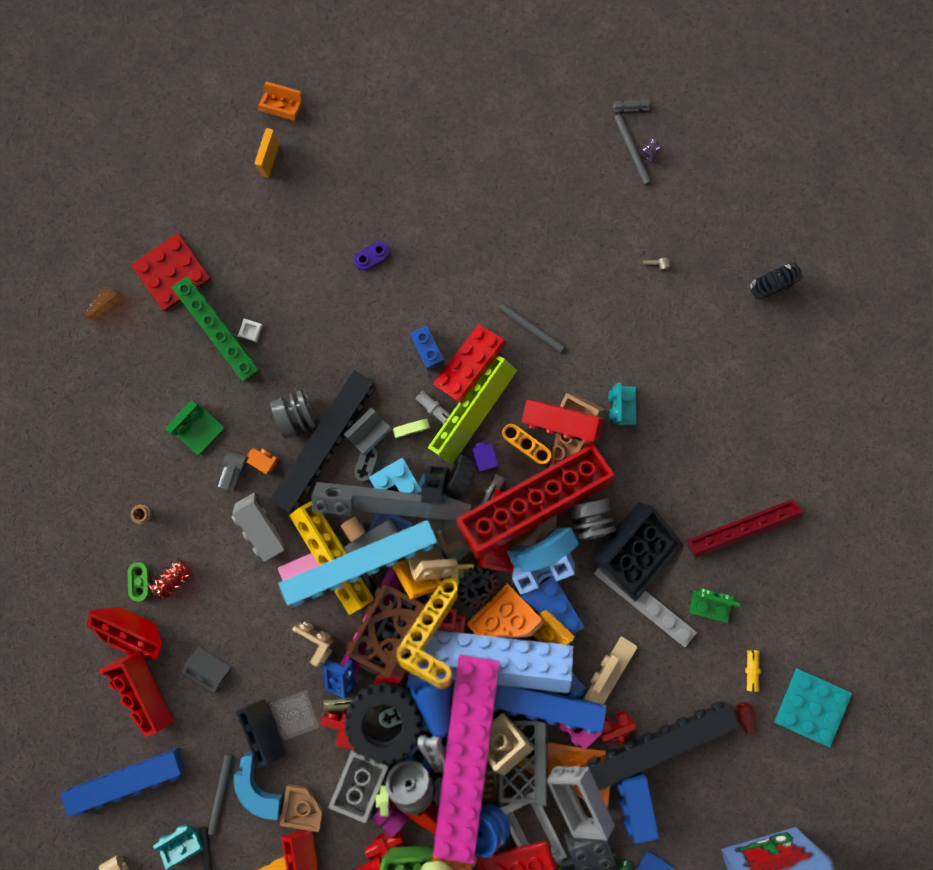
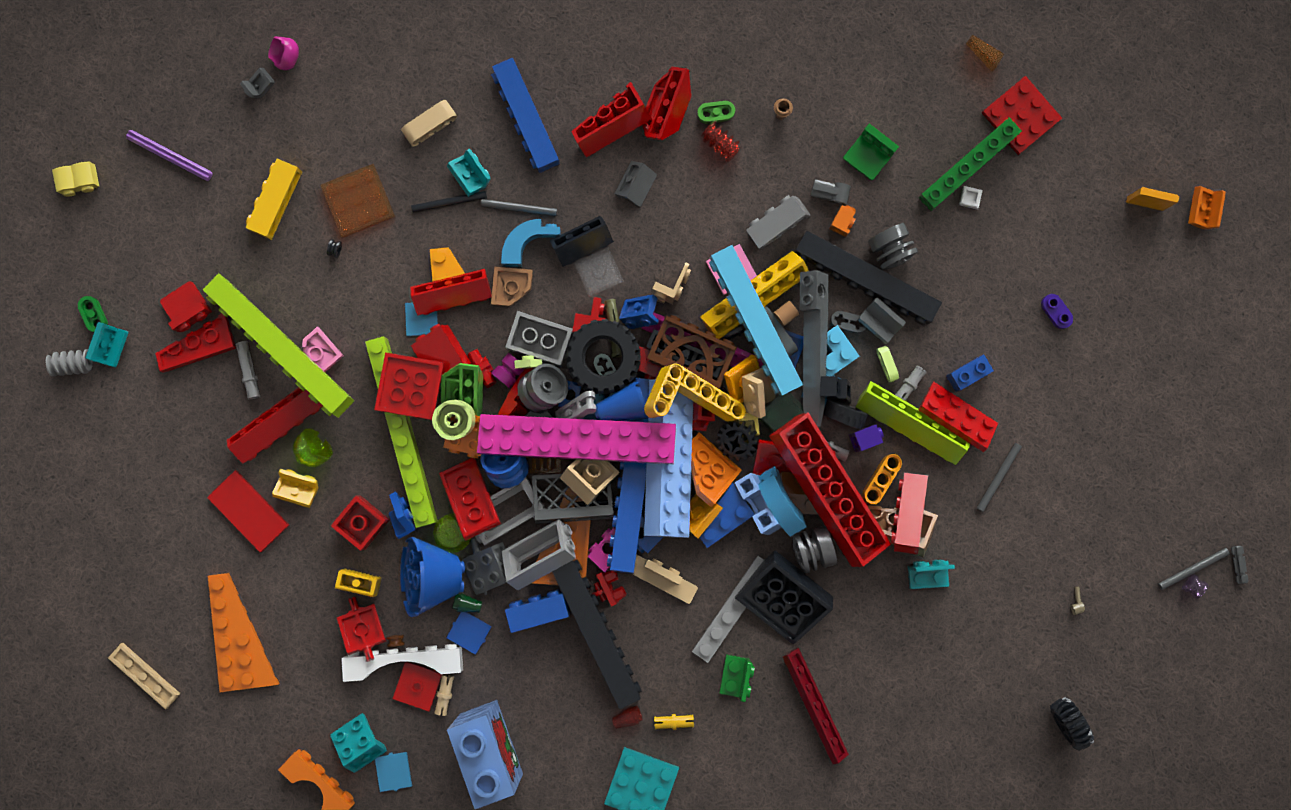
camera: 85 degrees right, 0 degrees up
dark brown panel [437,525,465,554] -> none

